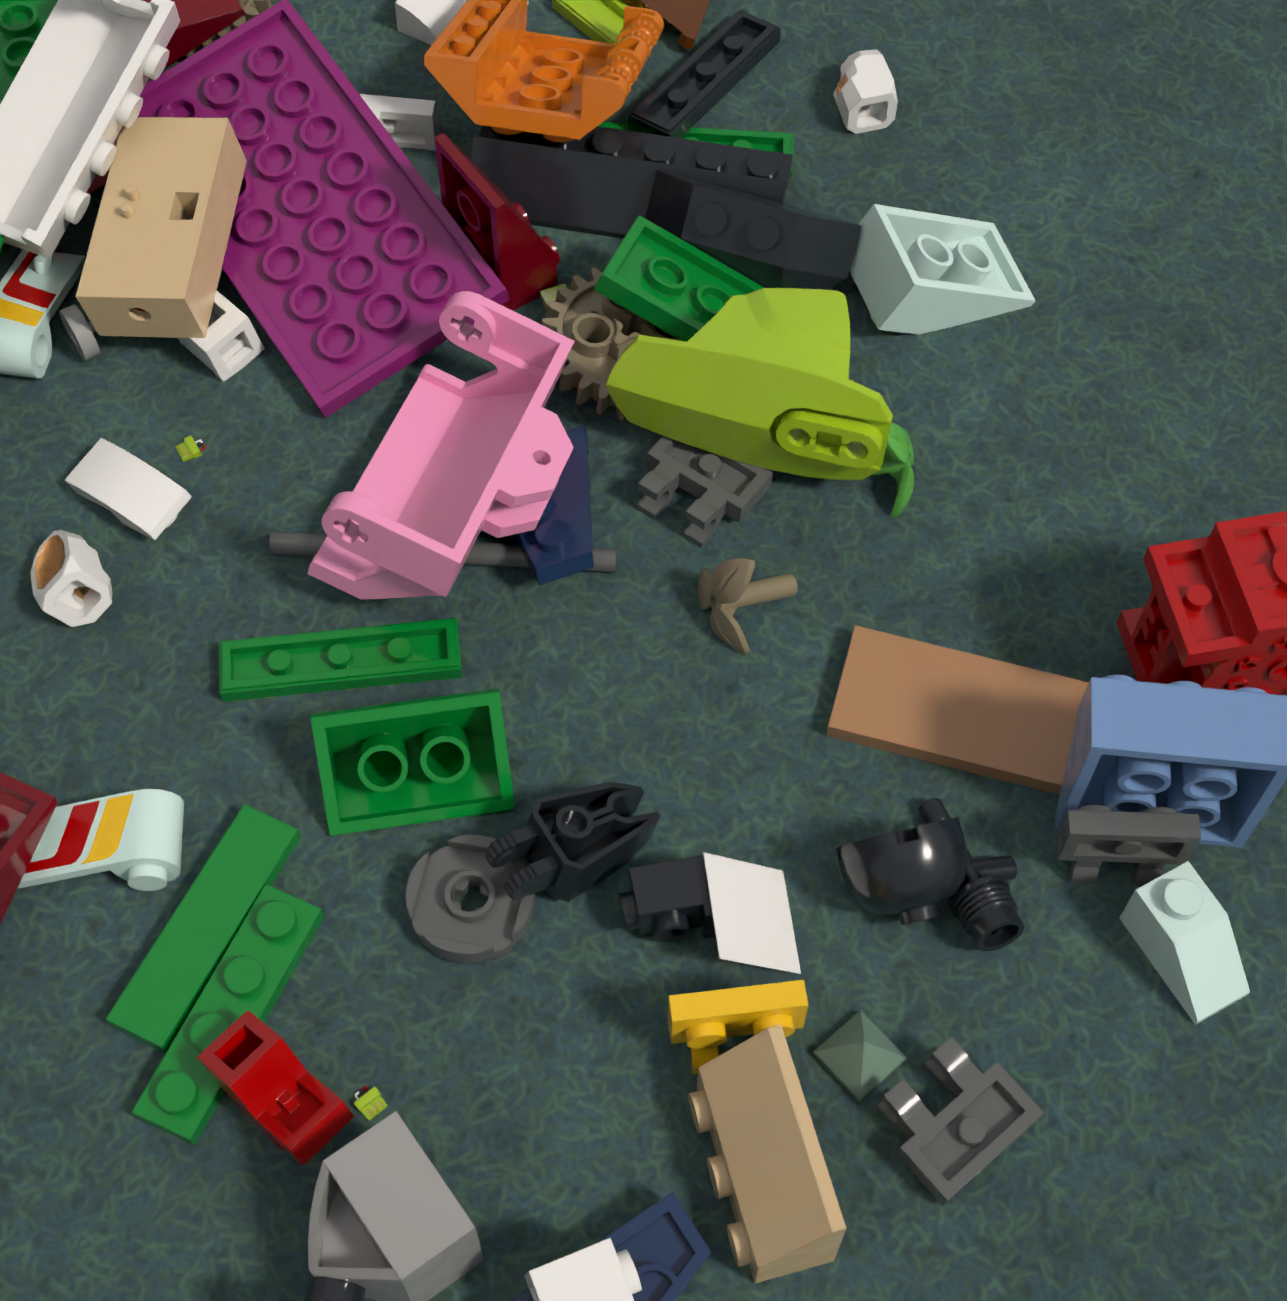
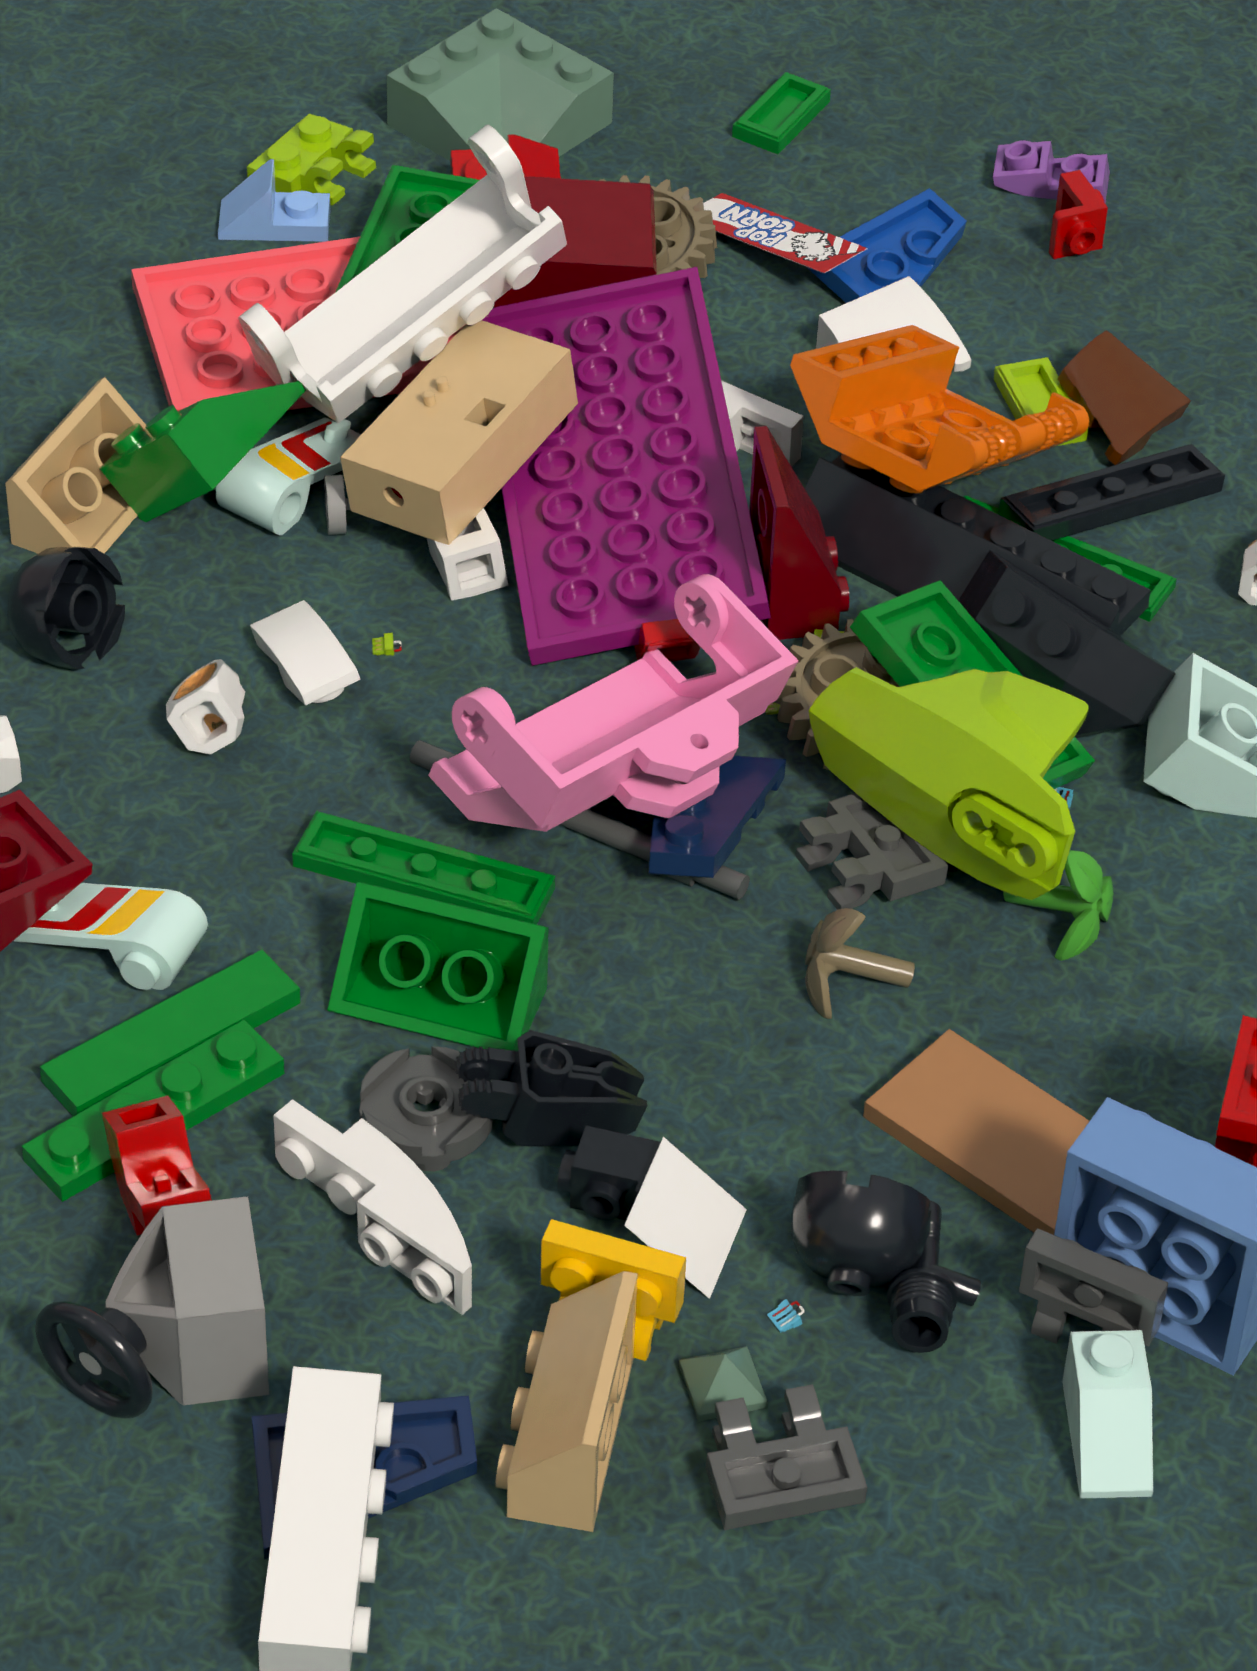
camera: 25 degrees right, 15 degrees down
none -> white slope [274,1099,472,1315]
none -> red tile [634,619,701,661]
none -> medium azure piece [767,1299,805,1333]

